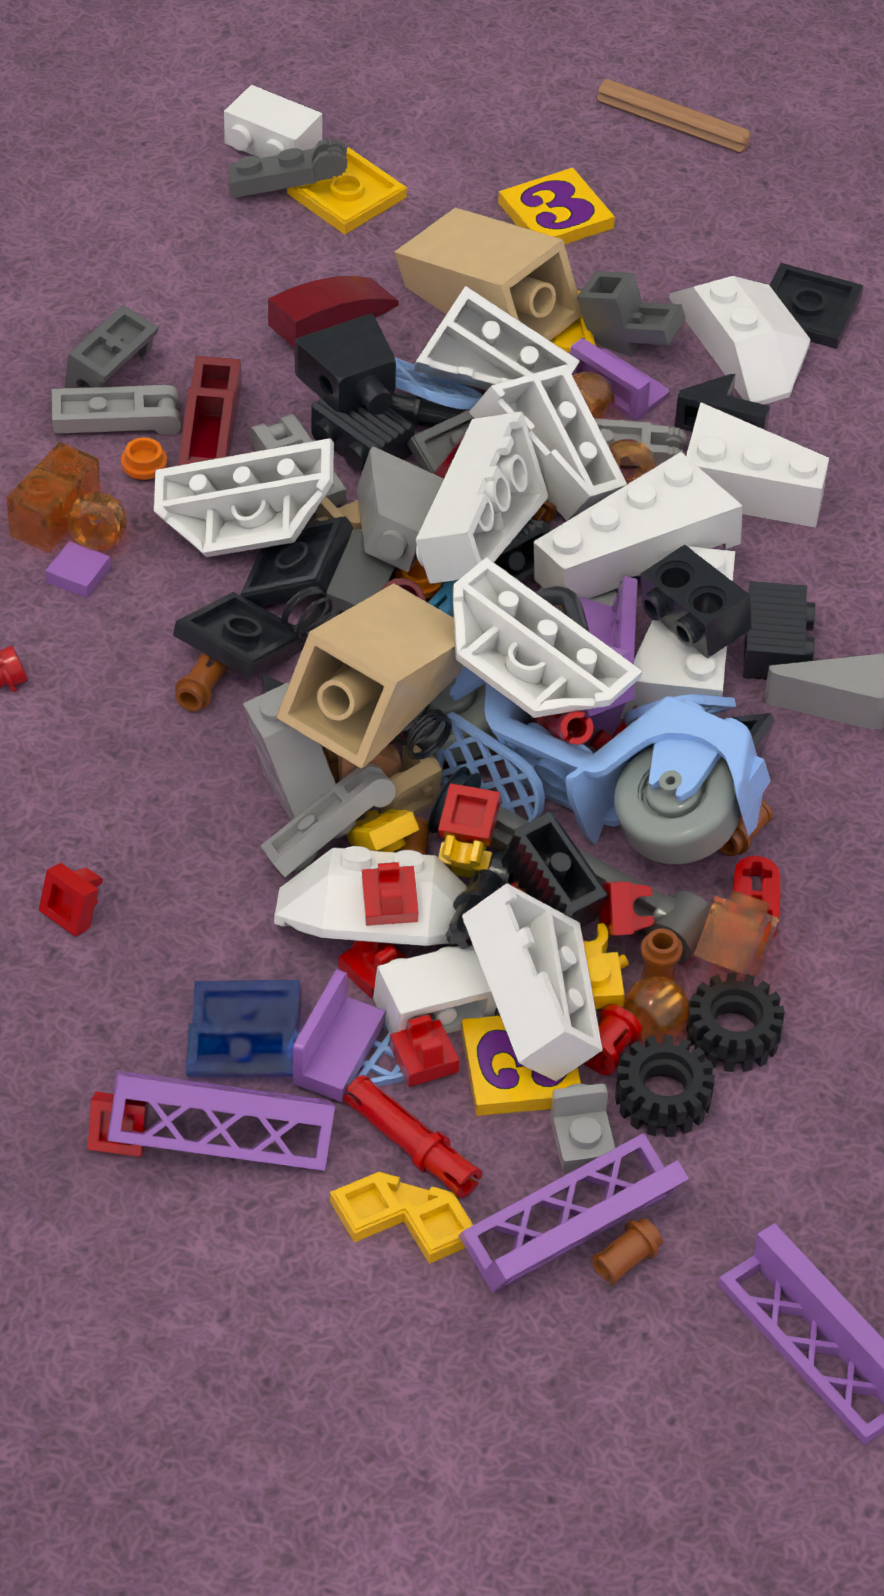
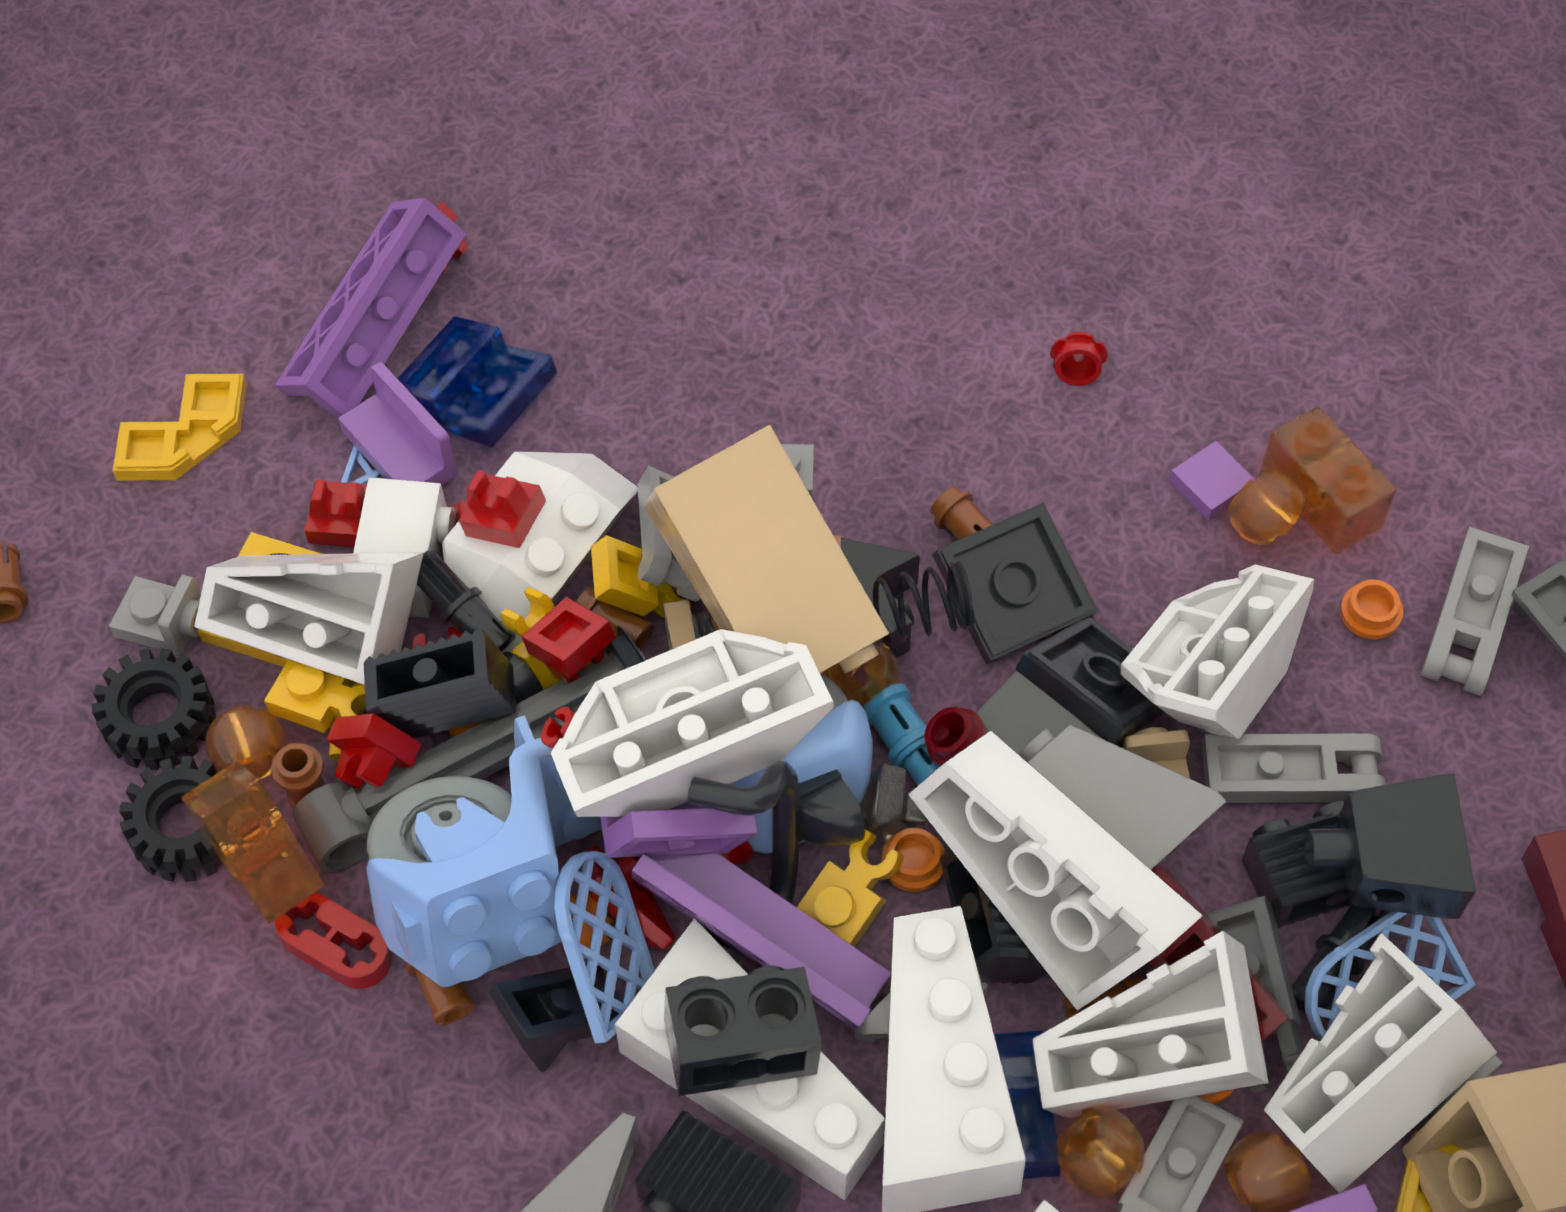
camera: 120 degrees right, 10 degrees up
red tile [38,863,103,937] -> none
dark red slope [178,355,242,466] -> none
red pin [343,1075,482,1198] -> none
medium lavender fence [458,1133,689,1293] -> none
red bush [583,1005,643,1075] -> none

